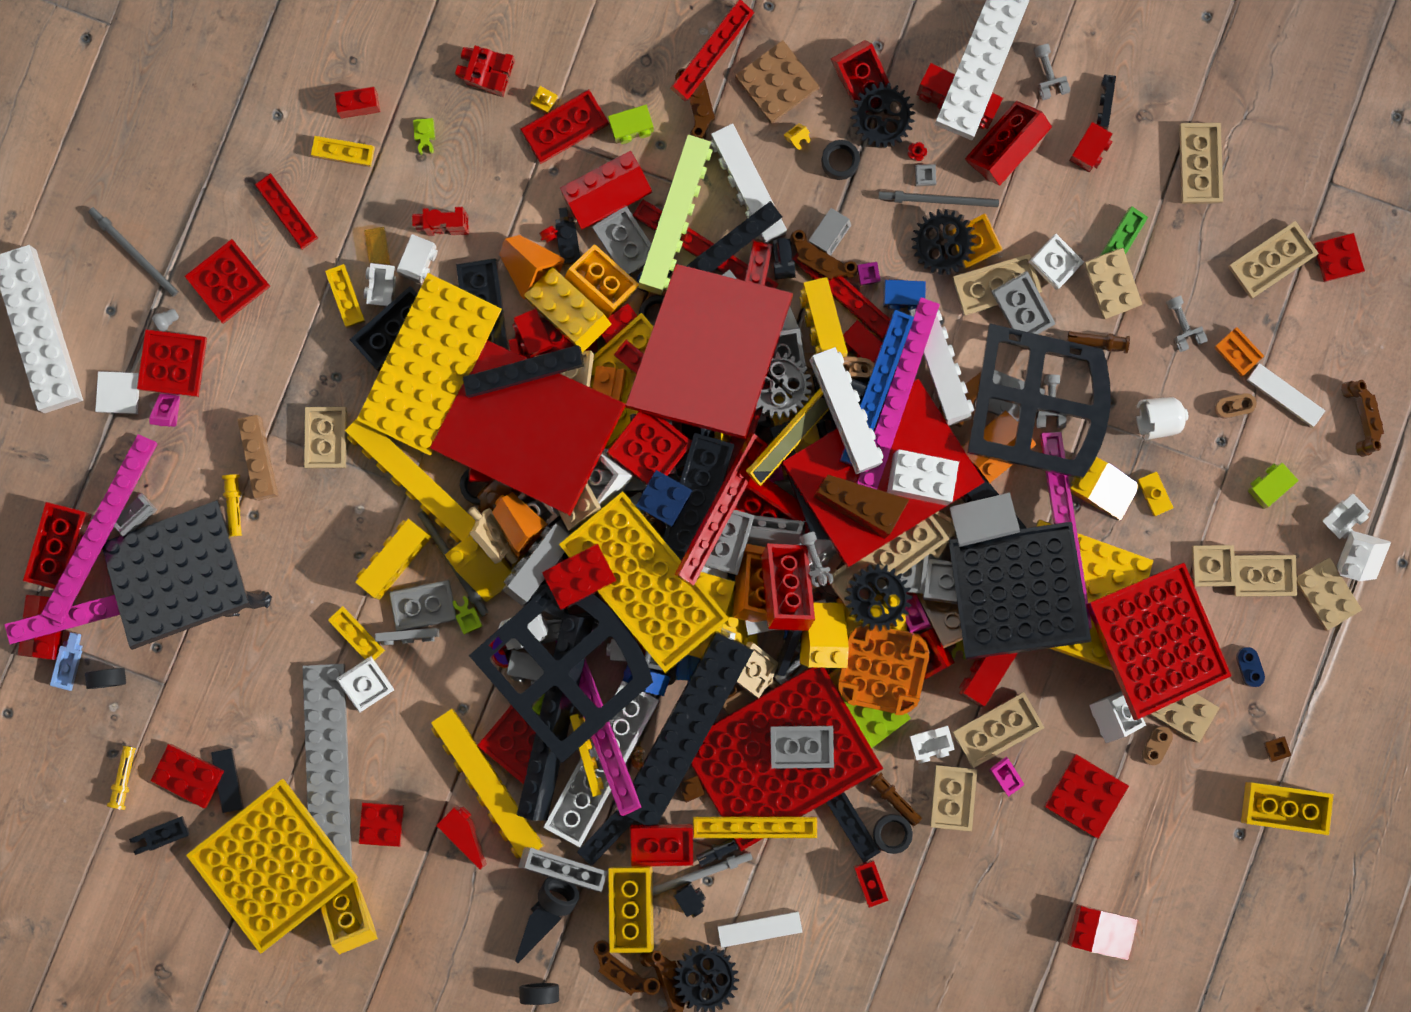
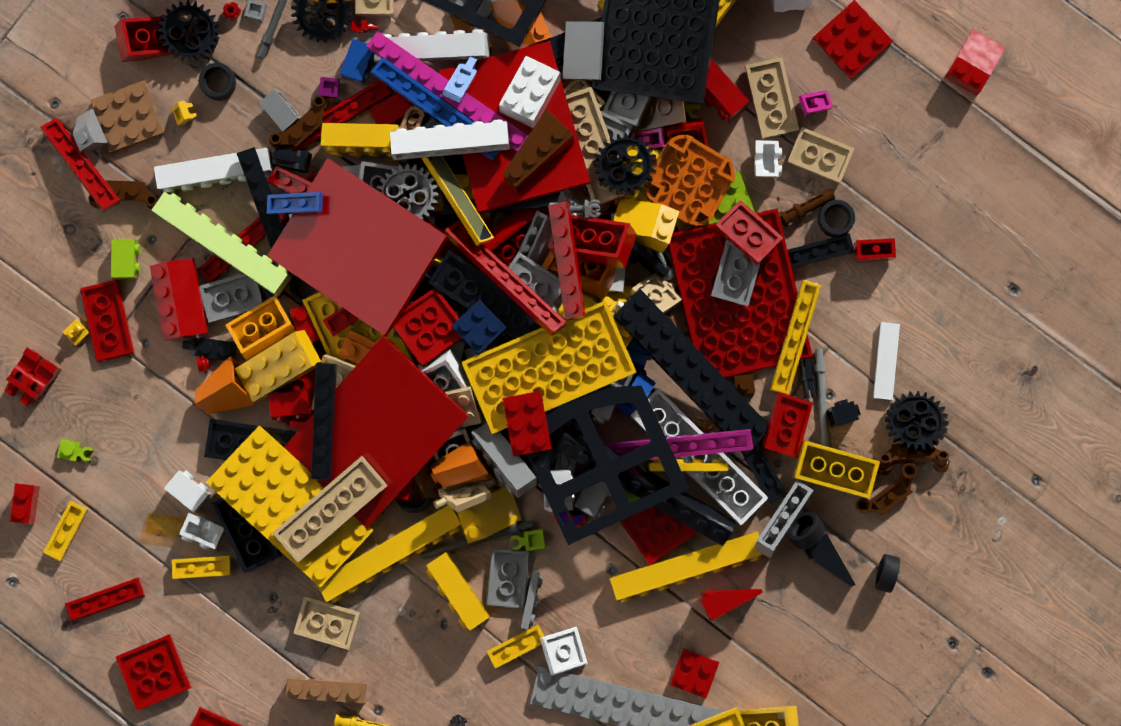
camera: 70 degrees left, 0 degrees up
red hips [412,207,469,236] -> none
none -> light grey slope [73,109,108,152]
none -> blue plate [267,192,323,215]
none -> tan plate [273,456,388,563]
none -> red piece [351,20,378,33]
none -> light blue hinge [443,56,477,103]
none -> red plate [548,201,586,320]
none -> red plate [714,200,783,265]

